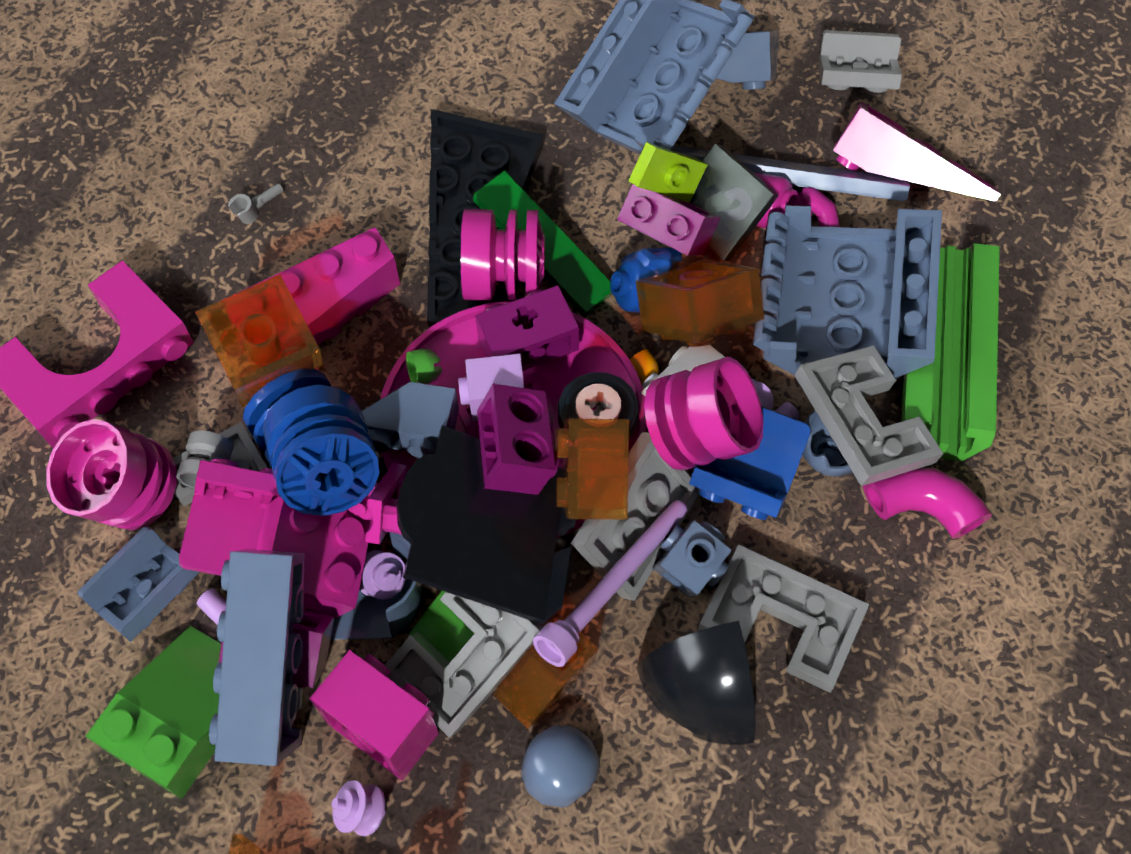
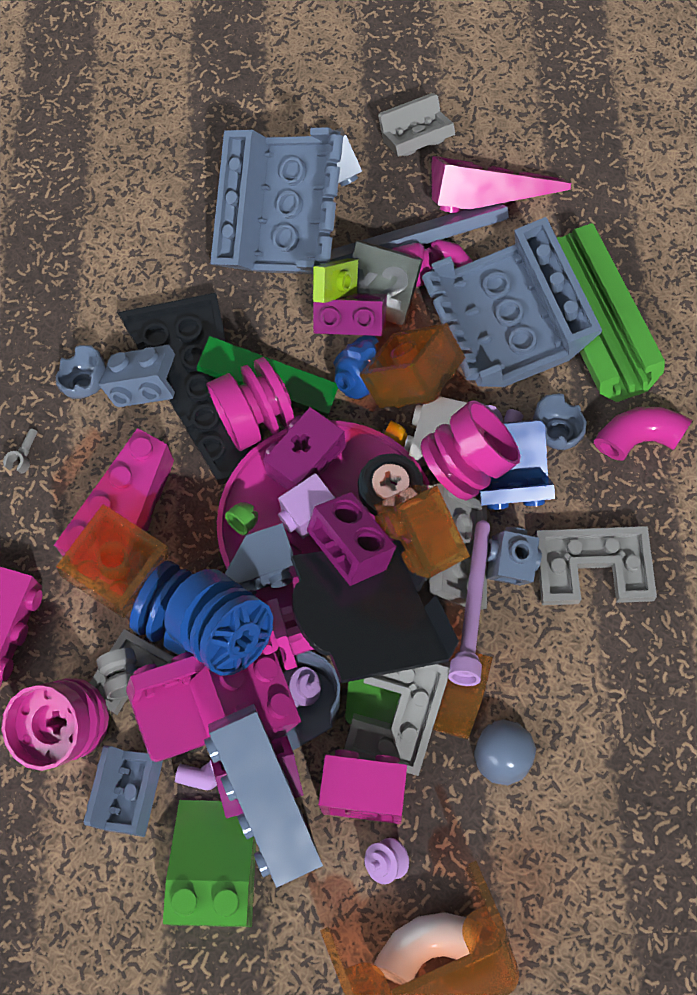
camera: 25 degrees left, 5 degrees up
black brick [637,621,756,745] -> none
light grey plate [794,345,943,486] -> none
none -> sand blue hair [55,345,106,399]
none -> sand blue bracket [99,345,175,407]

